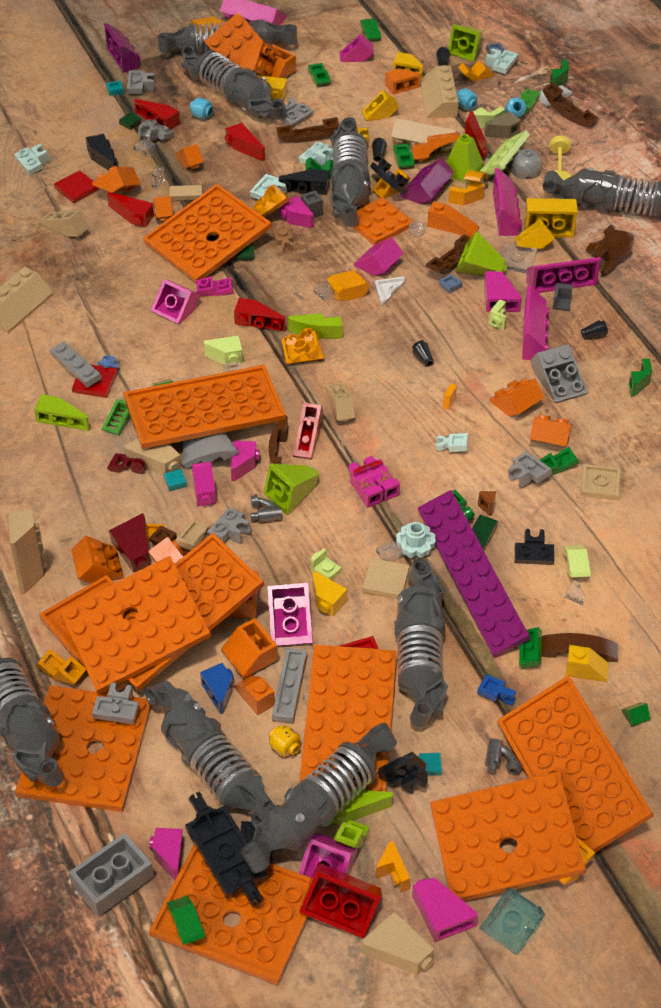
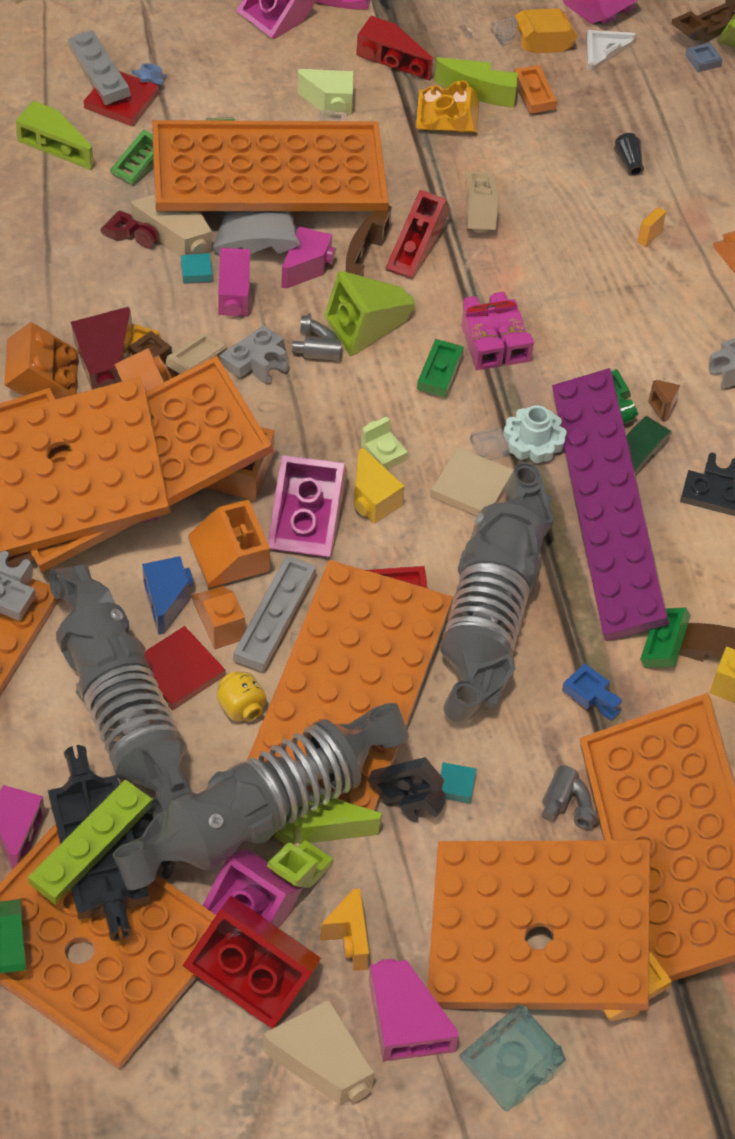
camera: 10 degrees right, 5 degrees up
light aqua plate [435,433,469,452] -> none
none -> lime plate [28,779,153,905]
none -> red tile [144,626,226,711]
none -> green plate [417,339,464,397]
none -> orange plate [514,65,557,114]

